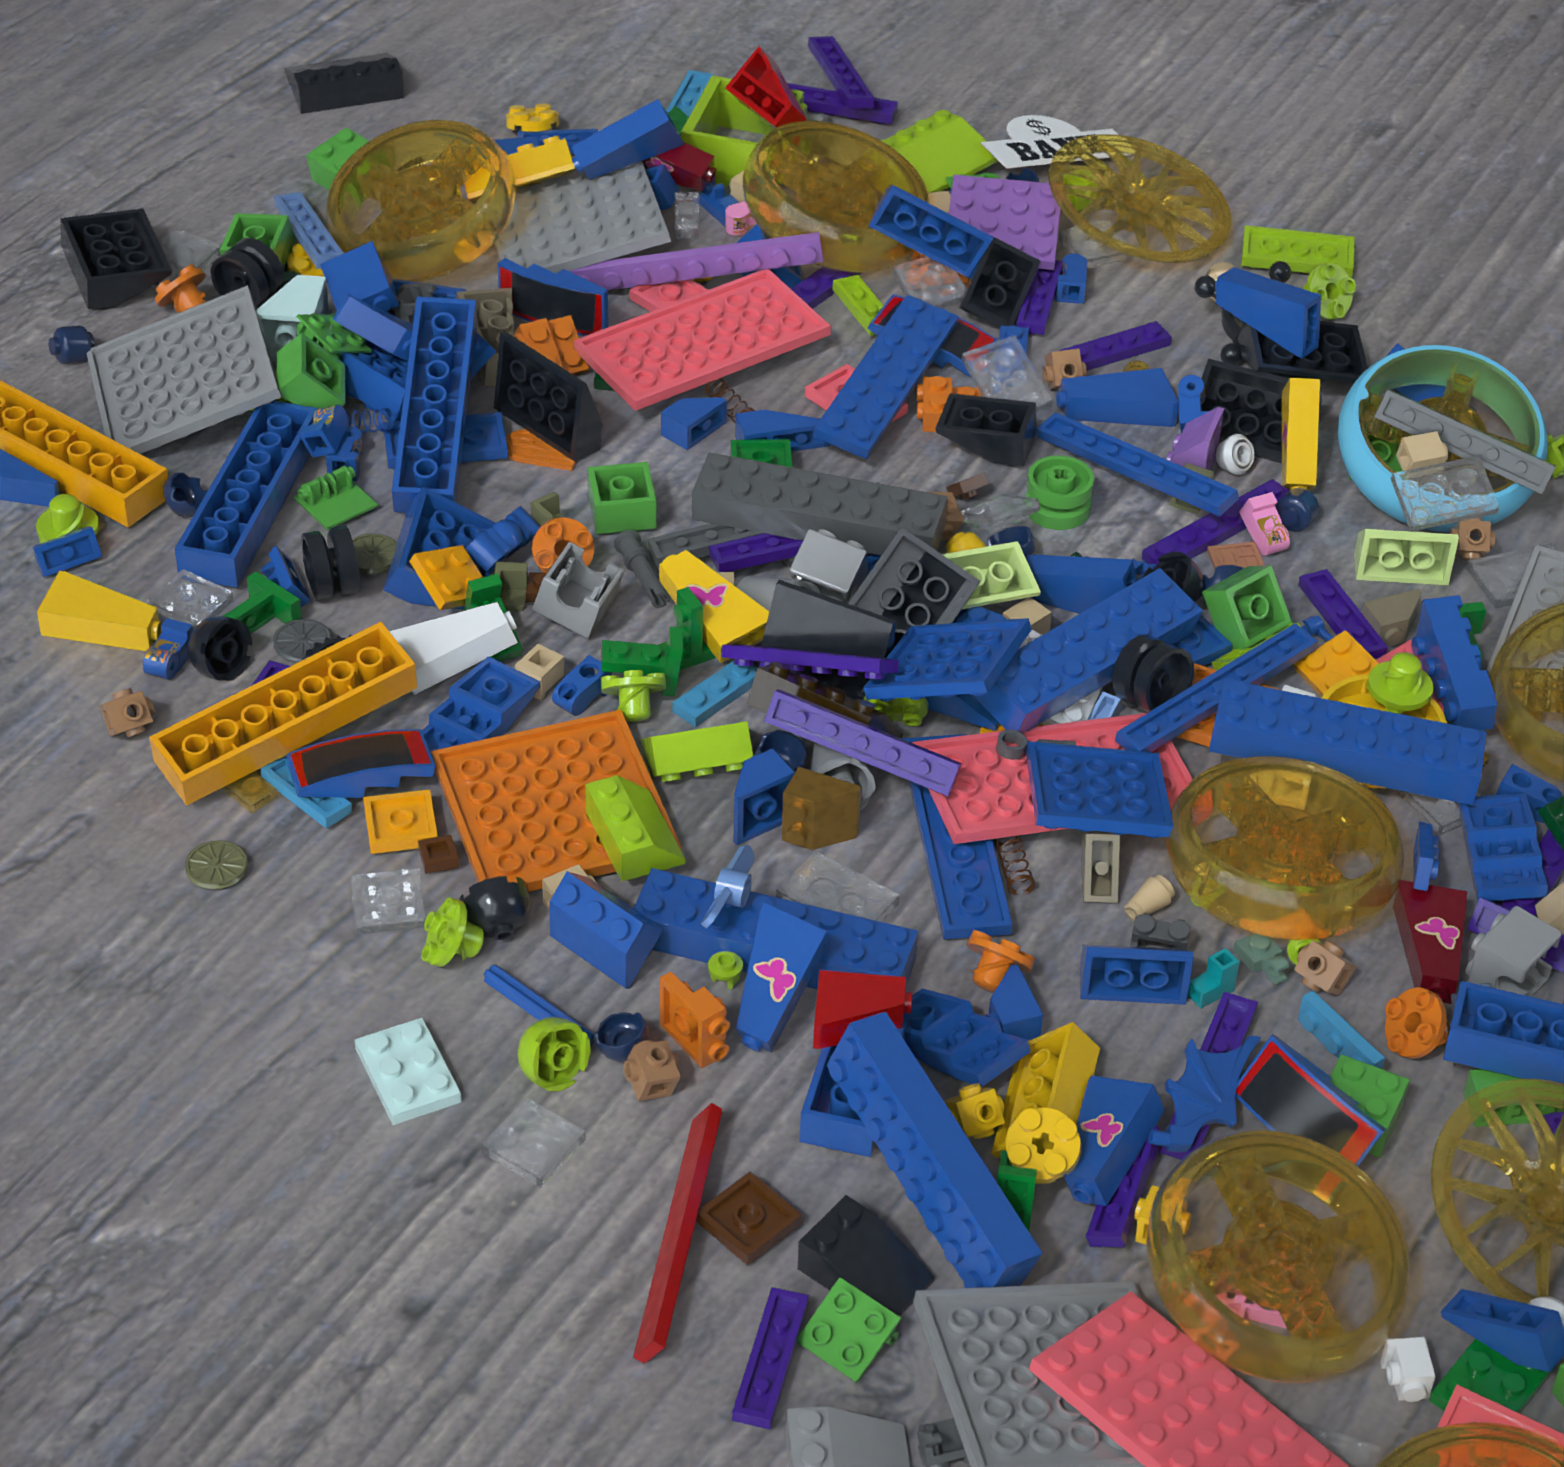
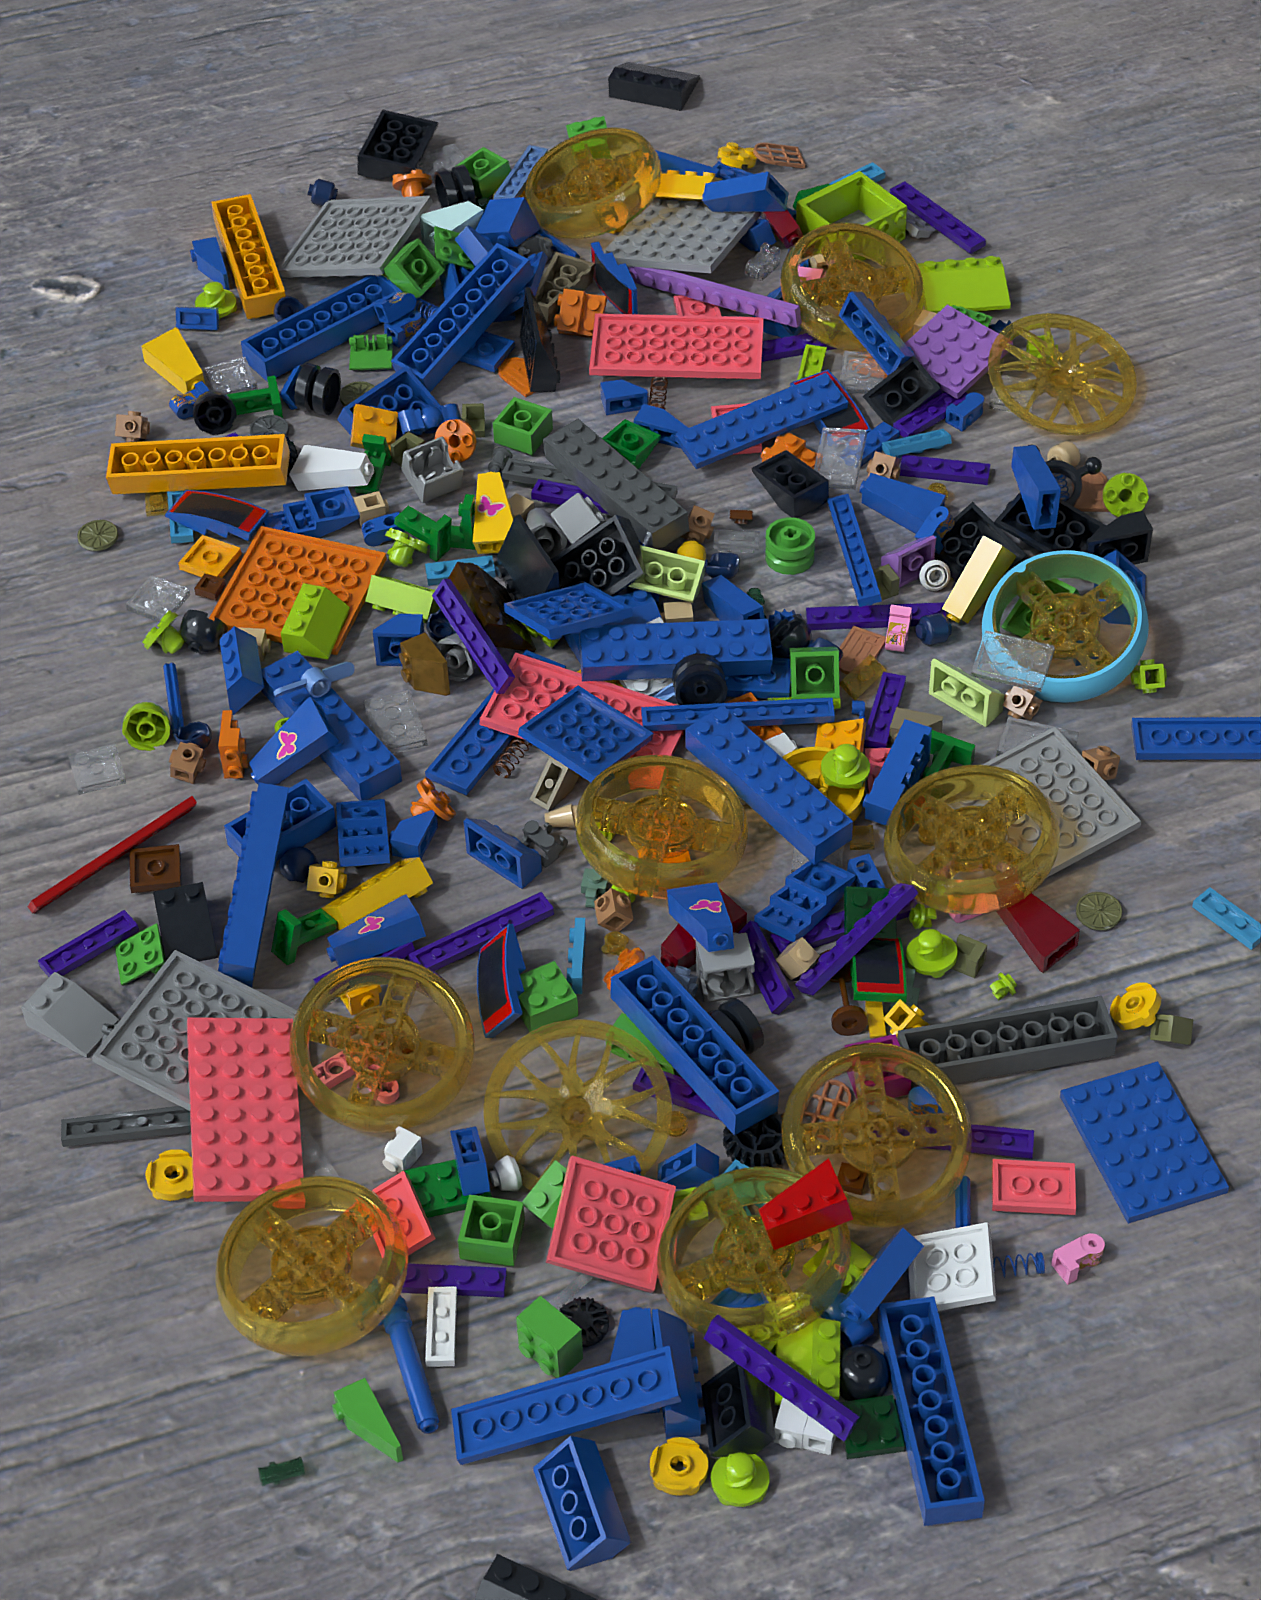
camera: 40 degrees right, 5 degrees up
light aqua plate [354,1018,461,1125] -> none
dark purple plate [722,645,899,679] -> none
red wedge [725,46,807,140] -> none
dark purple plate [808,36,874,111] -> none
red slope [813,970,912,1049] -> none
white sticker [980,115,1138,169] -> none
dark grey piece [996,730,1076,760] -> none
yellow plate [1005,1107,1082,1184] -> none
blue animal [1148,1036,1261,1153] -> none
teal piece [1187,948,1240,1009] -> none
lime plate [1241,225,1355,277] -> none
plate [1375,389,1556,494] -> none
tan brick [1396,431,1448,480] -> none
blue plate [1413,822,1439,891] -> none
none -> clear yellow plate [601,931,629,956]
none -> blue slope [667,882,734,952]
none -> nougat window [753,143,806,169]
none -> clear yellow plate [839,654,887,700]
none -> dark azure plate [882,429,952,458]
none -> black slope [1085,511,1153,565]

